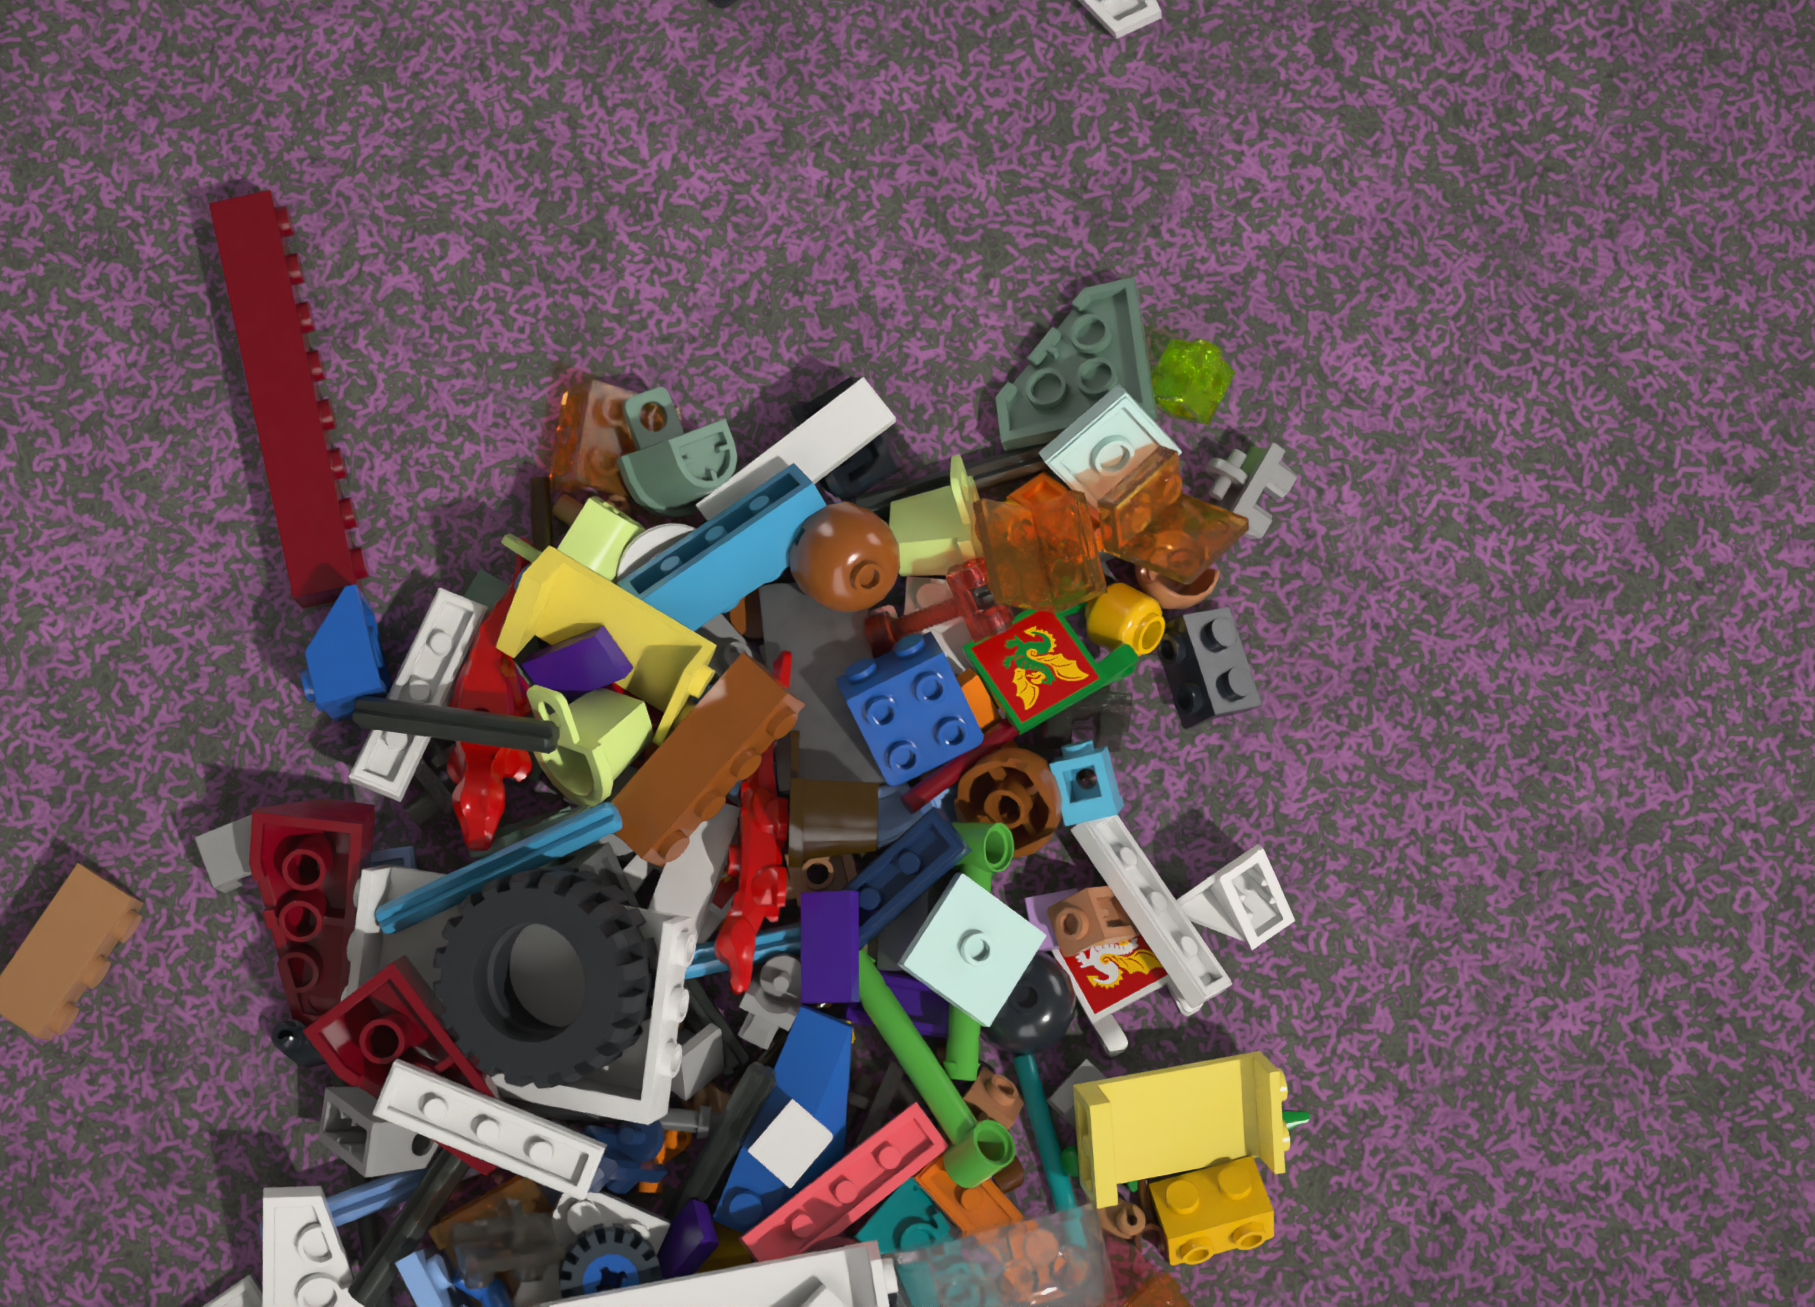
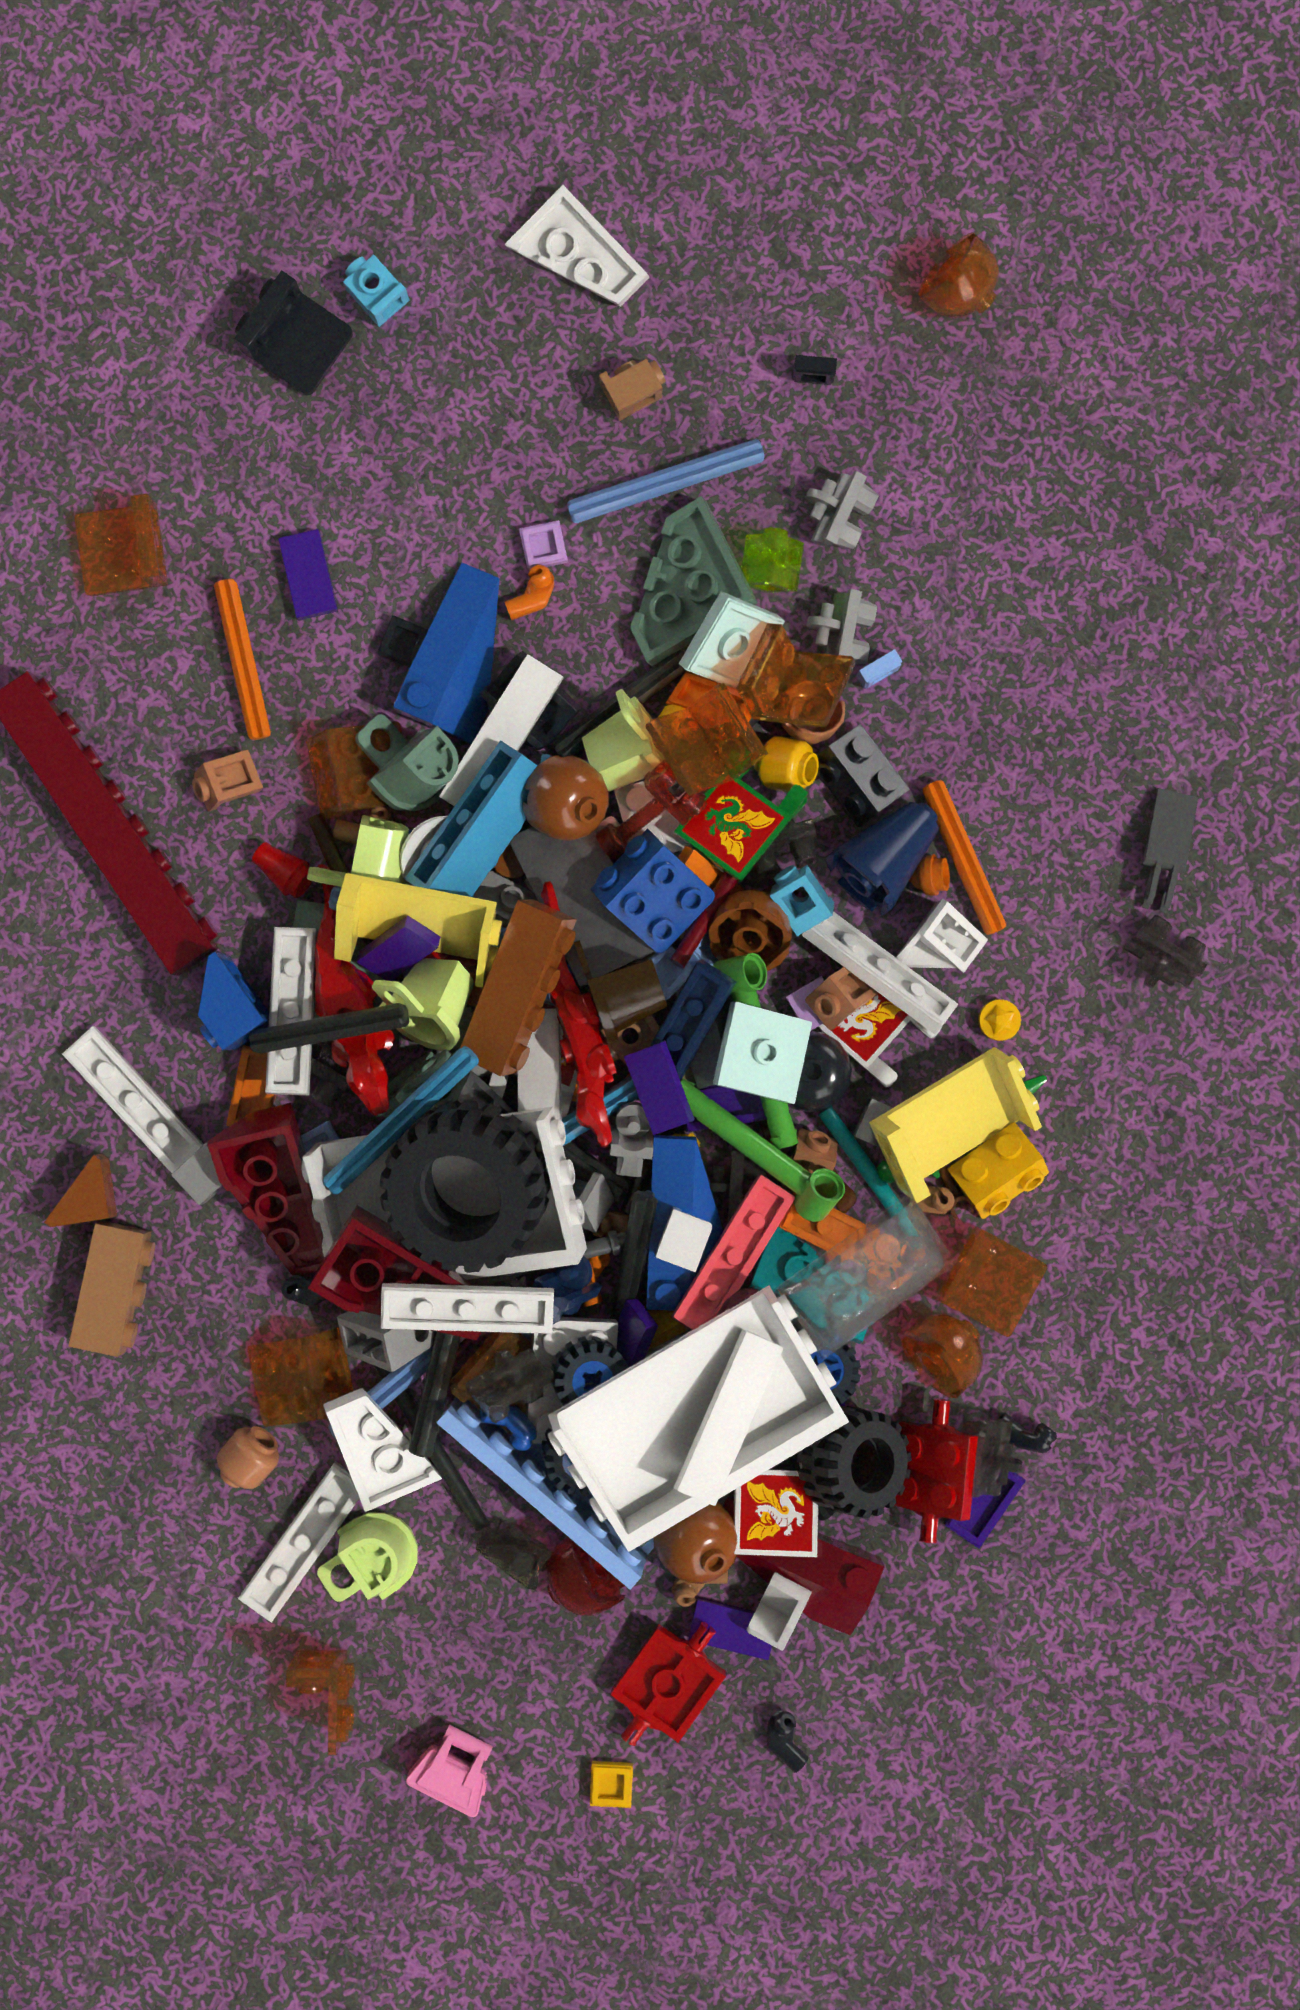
camera: 10 degrees left, 10 degrees up
none -> dark orange slope [44,1154,117,1227]
none -> white tile [62,1026,204,1173]
none -> clear orange bracket [75,494,168,597]
none -> nougat bracket [192,750,263,812]
none -> orange axle [214,579,271,740]
none -> nougat head [216,1426,279,1489]
none -> orange tile [226,1045,276,1126]
none -> clear orange bracket [247,1327,354,1427]
none -> red cone [252,842,312,898]
none -> dark purple tile [278,529,338,621]
none -> black tile [377,615,428,668]
none -> blue wedge [393,563,500,745]
none -> orange arm [504,565,555,621]
none -> lavender tile [519,520,568,571]
none -> medium blue axle [567,439,765,523]
none -> medium nougat brick [599,359,666,421]
none -> black tile [792,355,837,385]
none -> light grey hips [805,471,879,550]
none -> dark blue cone [826,802,939,915]
none -> light blue tile [856,649,902,689]
none -> orange plate [909,854,950,896]
none -> clear orange cylinder [918,232,999,319]
none -> orange axle [922,780,1006,935]
none -> yellow tile [978,999,1021,1041]
none -> clear smoke hips [1123,915,1207,989]
none -> dark grey arm [1142,788,1198,913]

